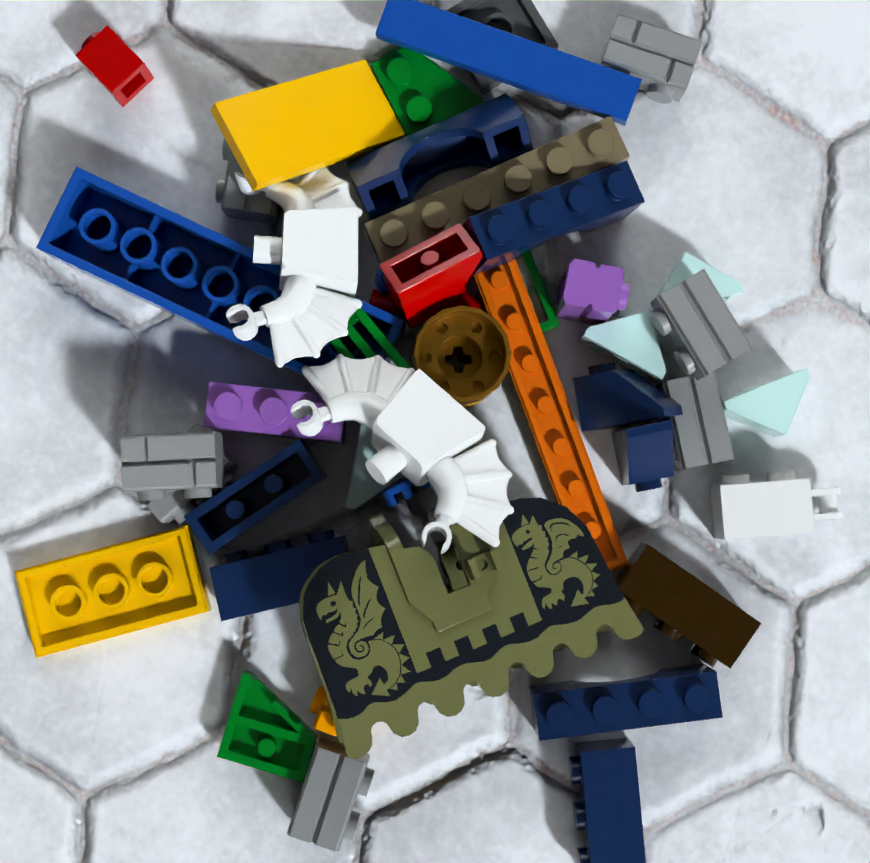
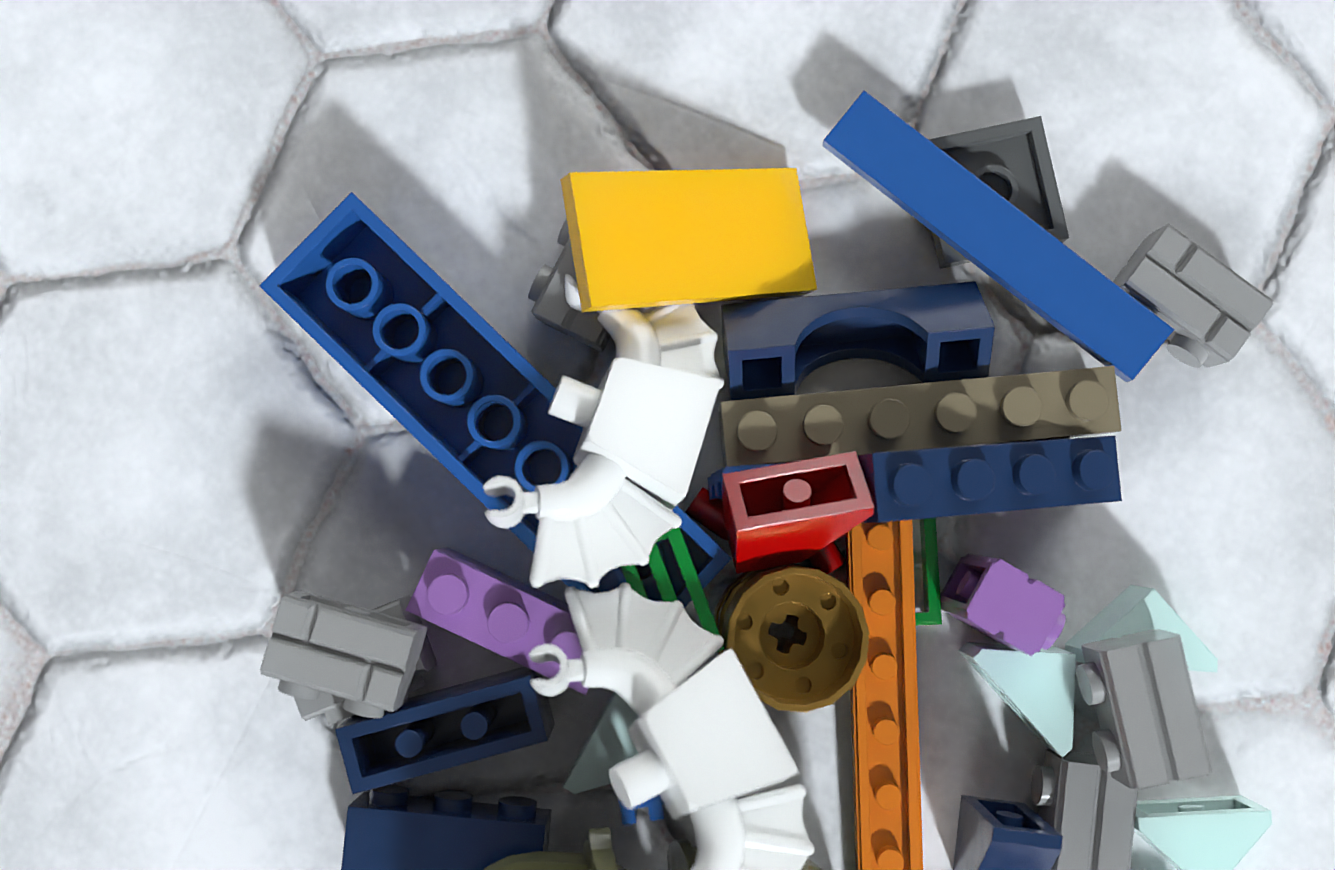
camera: 25 degrees right, 0 degrees up
yellow tile [14,525,212,658] -> none
red brick [75,25,154,107] -> none
green wing [371,48,484,137] -> none
dark blue slope [573,363,683,431] -> none

